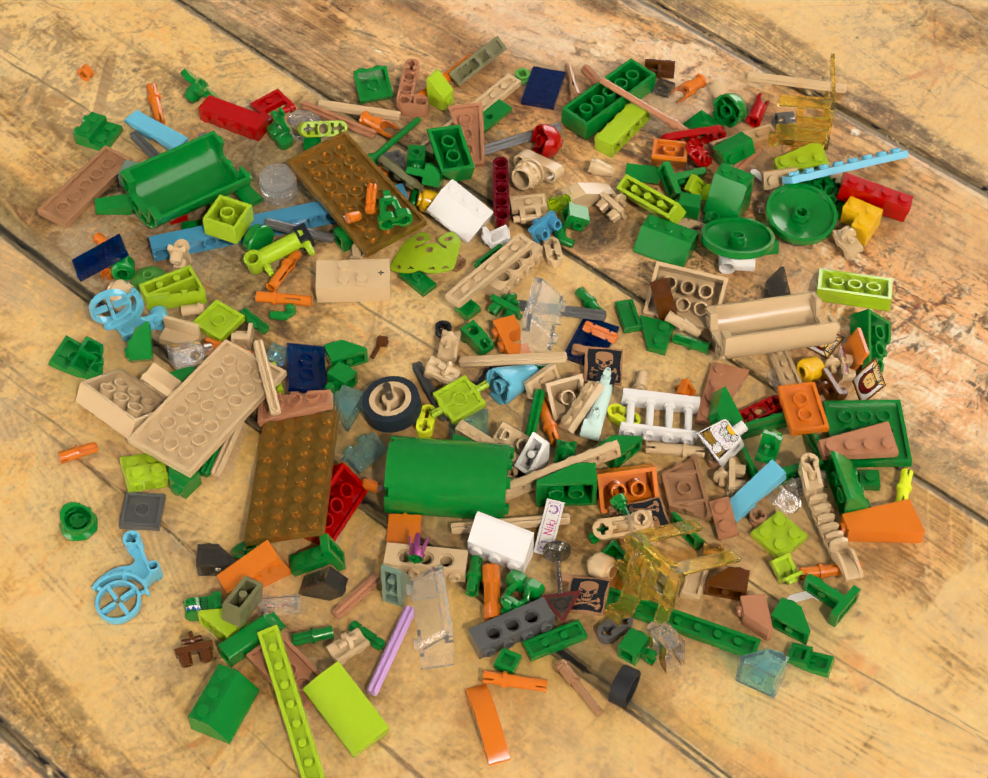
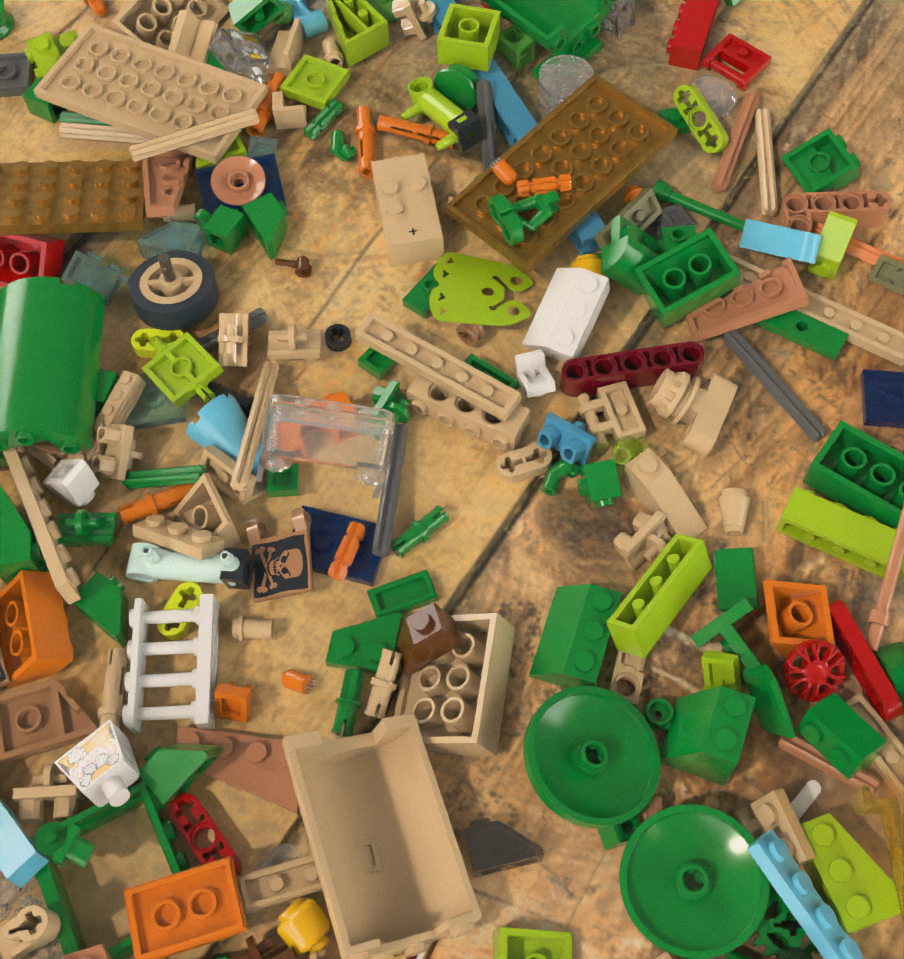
camera: 85 degrees right, 10 degrees up
green piece [266,107,293,150] -> none
orange piece [359,111,399,139] -> none
green leg [460,320,494,356] -> none
red cylinder [531,124,563,158] -> none
green brick [676,192,702,220] -> none
none -> nougat dish [211,156,266,206]
none -> orange piece [282,669,317,695]
none -> medium azure beam [739,219,823,264]
none -> green slope [743,664,796,739]

